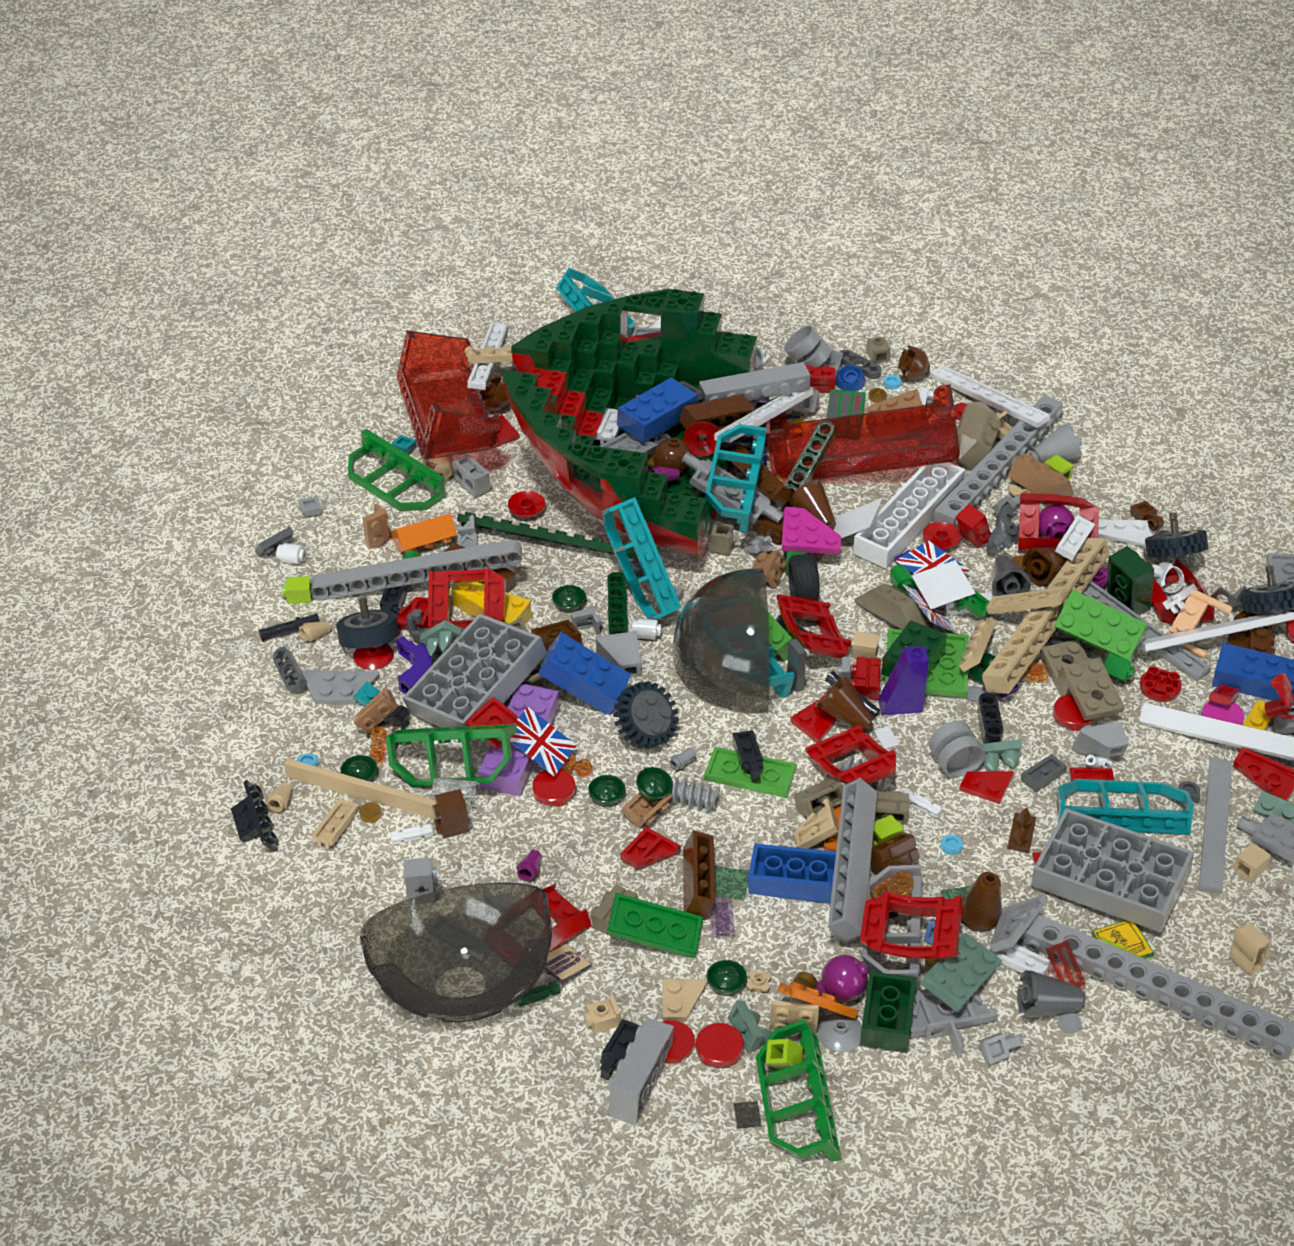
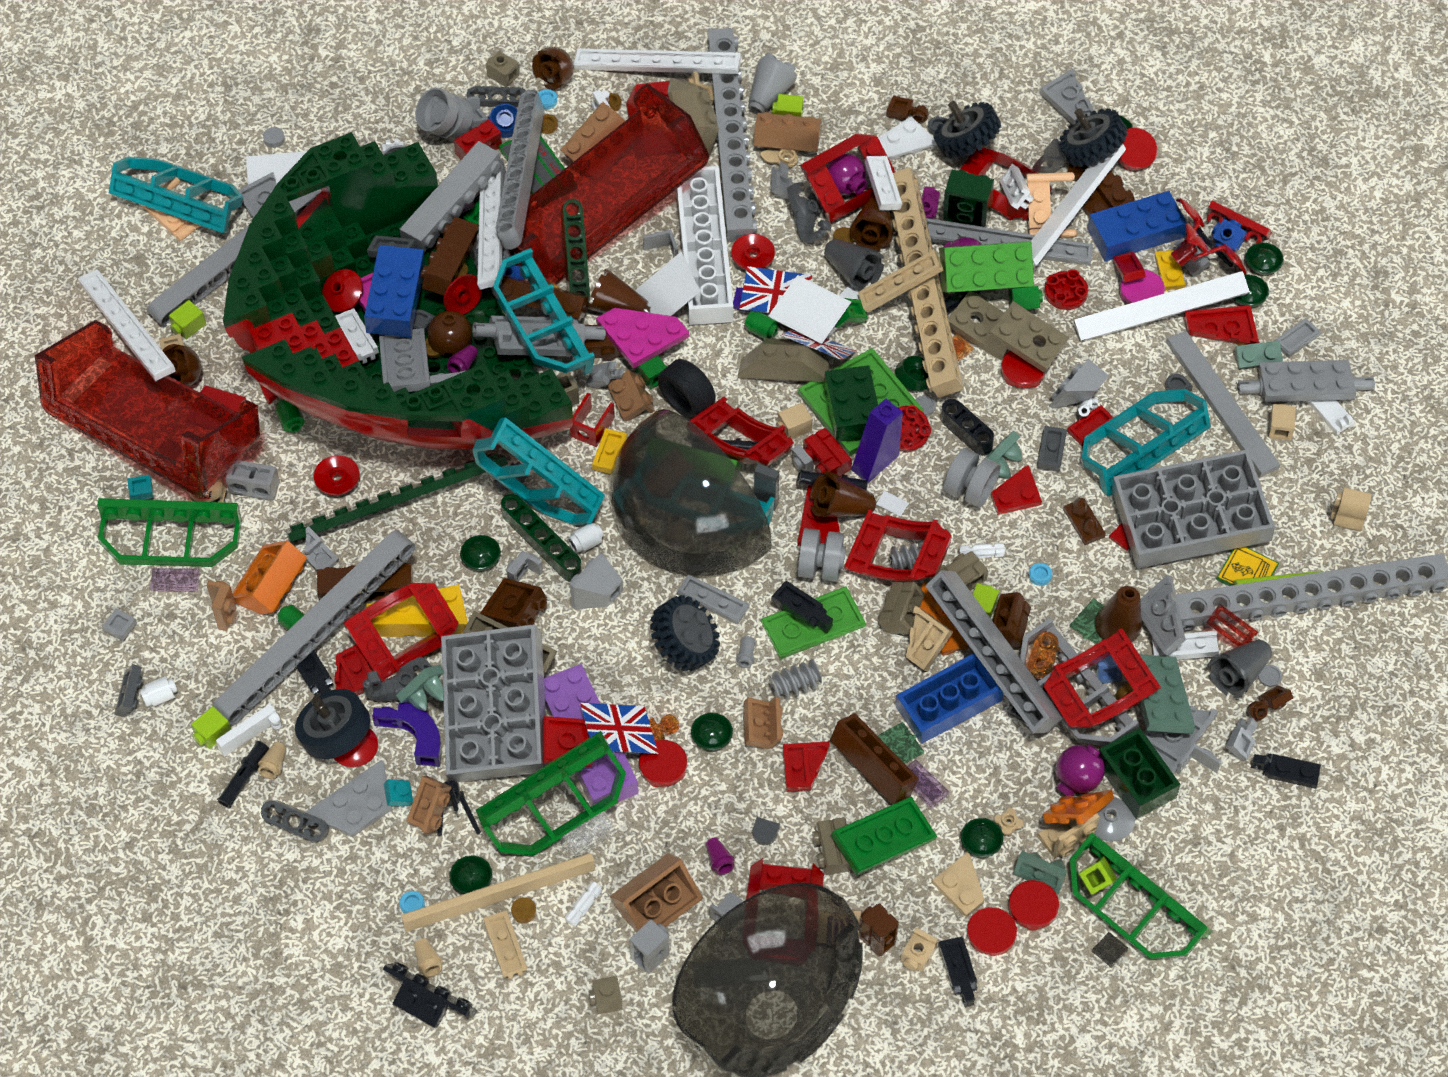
camera: 40 degrees left, 15 degrees up
clear orange plate [370,726,387,764] -> none
reddish brown brick [432,789,469,839] -> none
tan plate [464,346,513,364] -> none
blue brick [538,632,631,715] -> none
light grey wedge [607,1017,674,1126] -> none
dark green hat [636,767,673,802] -> none
pearl gold tile [793,972,817,991] -> none
red brick [956,504,991,548] -> none
tan plate [959,617,996,672] -> none
white piece [1151,562,1184,593] -> none
none -> clear purple tile [150,568,200,592]
none -> white hinge [216,704,281,757]
none -> green brick [275,399,305,433]
none -> red dish [322,269,363,313]
none -> light grey beam [496,90,545,249]
none -> red piece [570,393,615,448]
none -> dark tan brick [588,976,623,1015]
none -> medium nougat slope [610,853,704,932]
none -> light grey bracket [643,230,678,257]
none -> light grey tile [677,574,750,625]
none -> dark grey tile [753,817,780,845]
none -> light grey wheel [798,528,846,582]
none -> reddish brown brick [859,904,899,957]
none -> red tile [898,405,932,451]
none -> reddish brown plate [1248,685,1293,721]
none -> black hinge [1251,754,1321,789]

